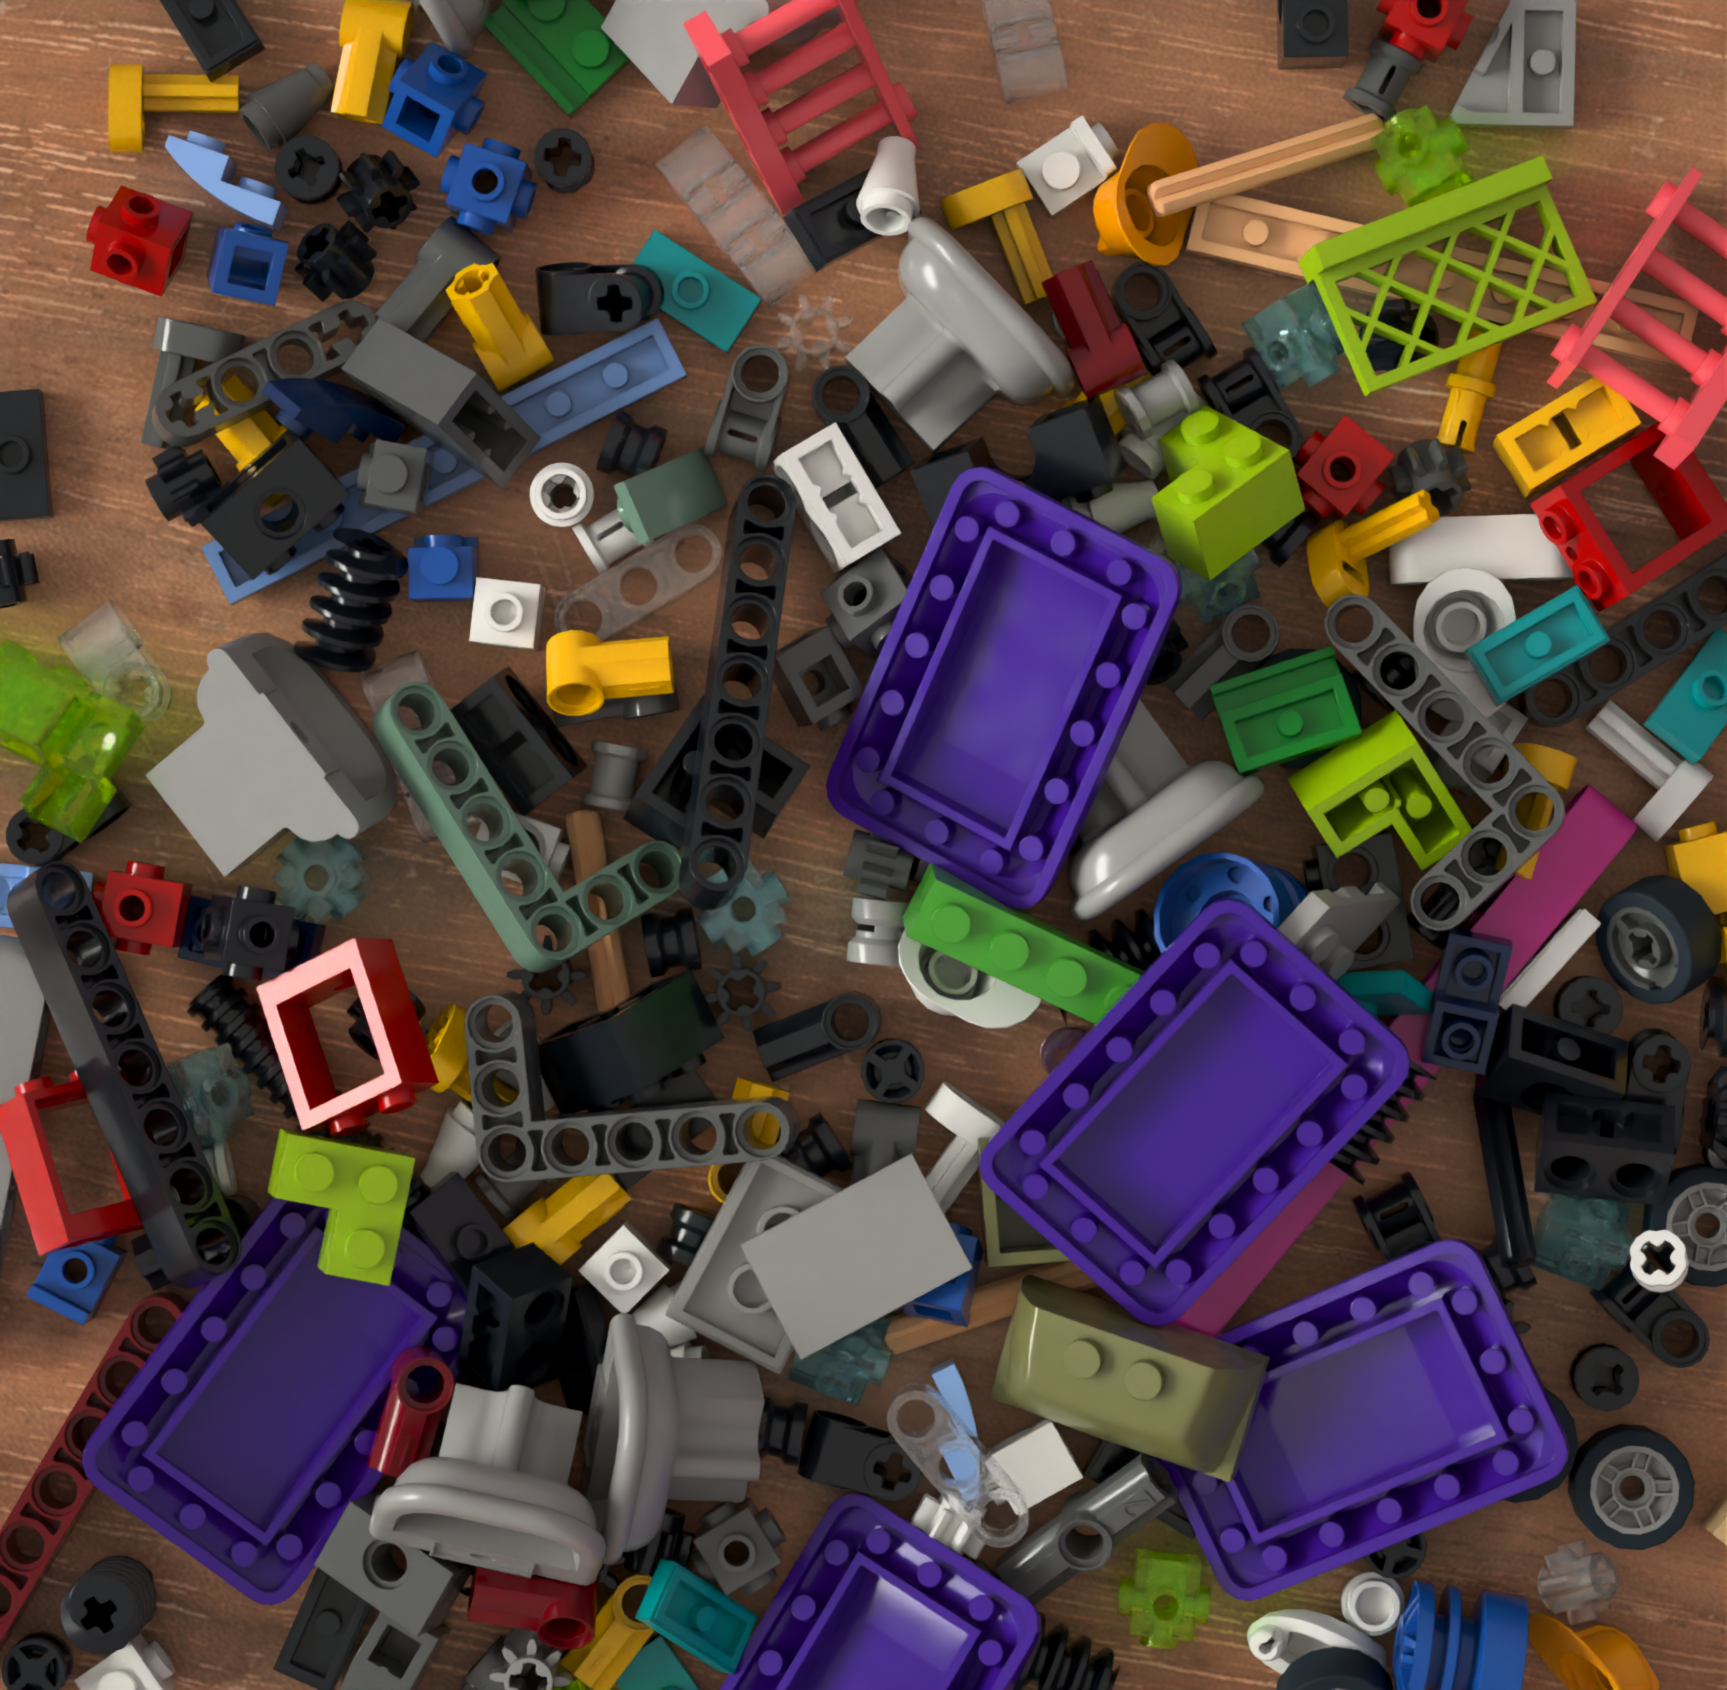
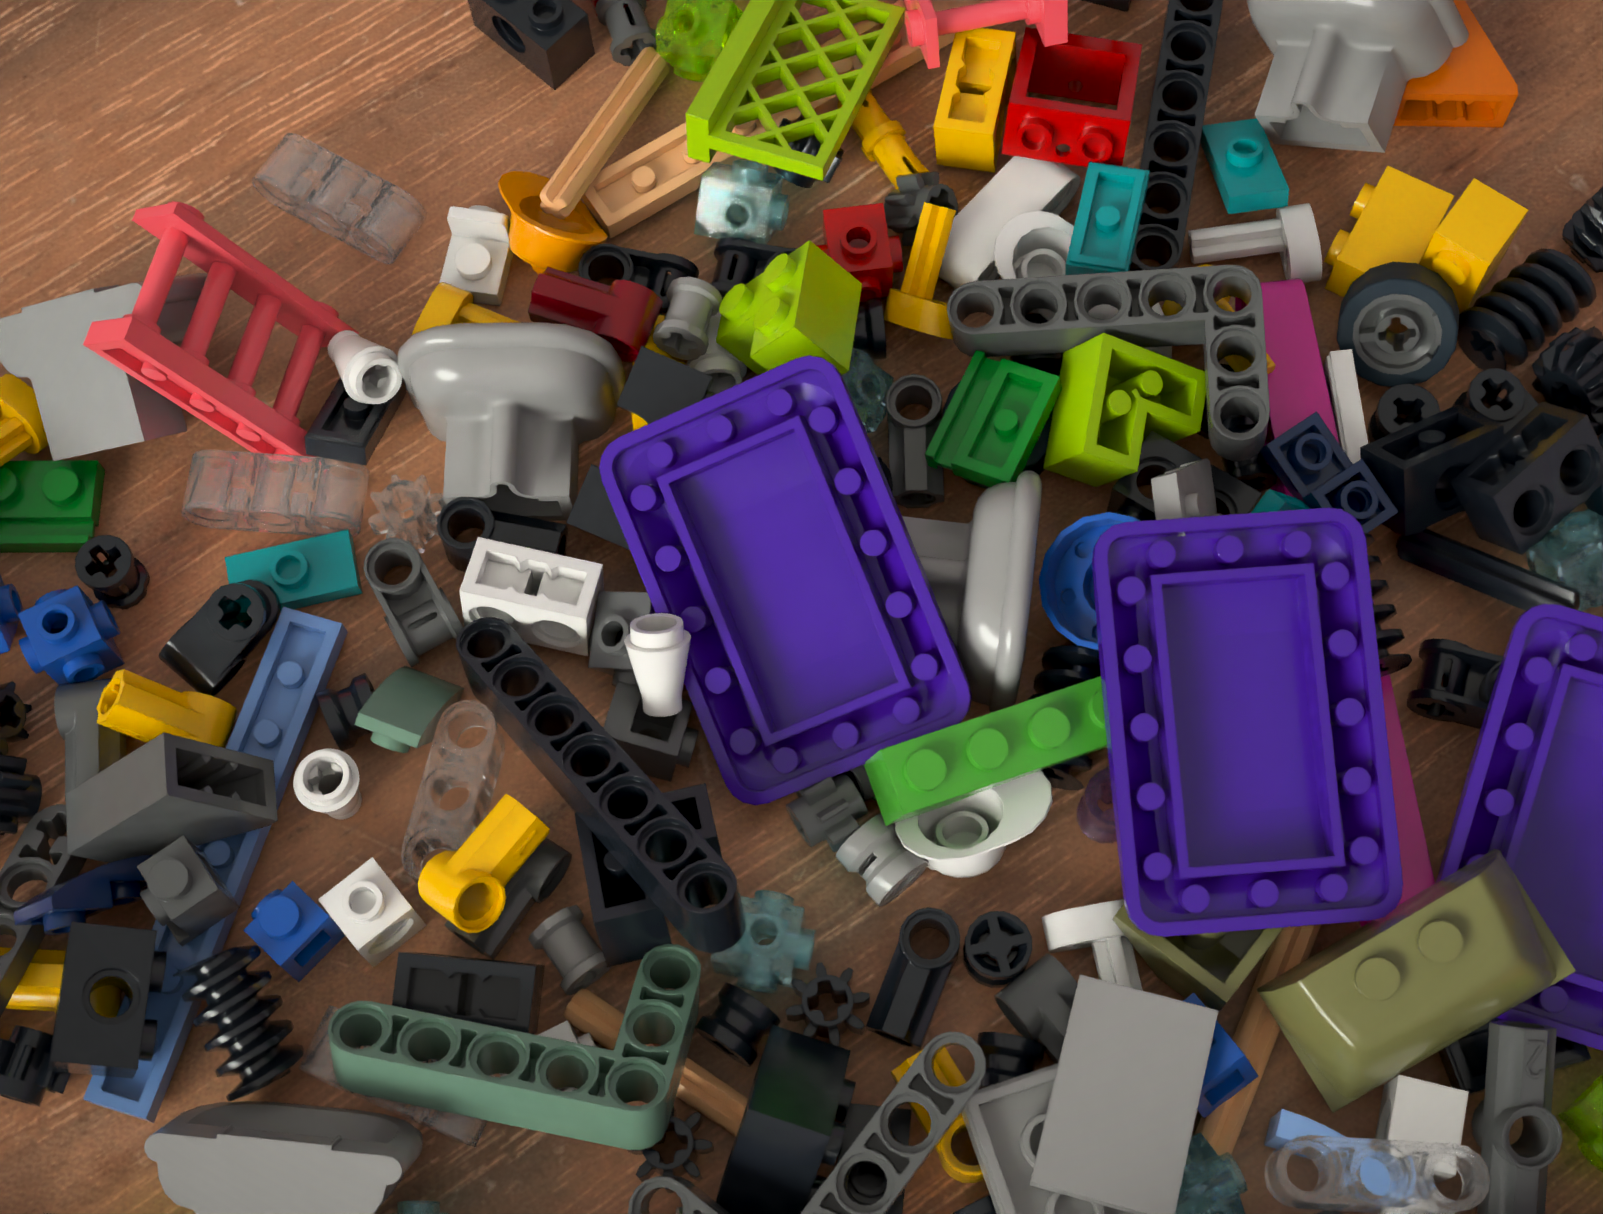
camera: 40 degrees left, 20 degrees down
white bush [572,508,656,577] -> none
none -> white cone [624,613,691,717]

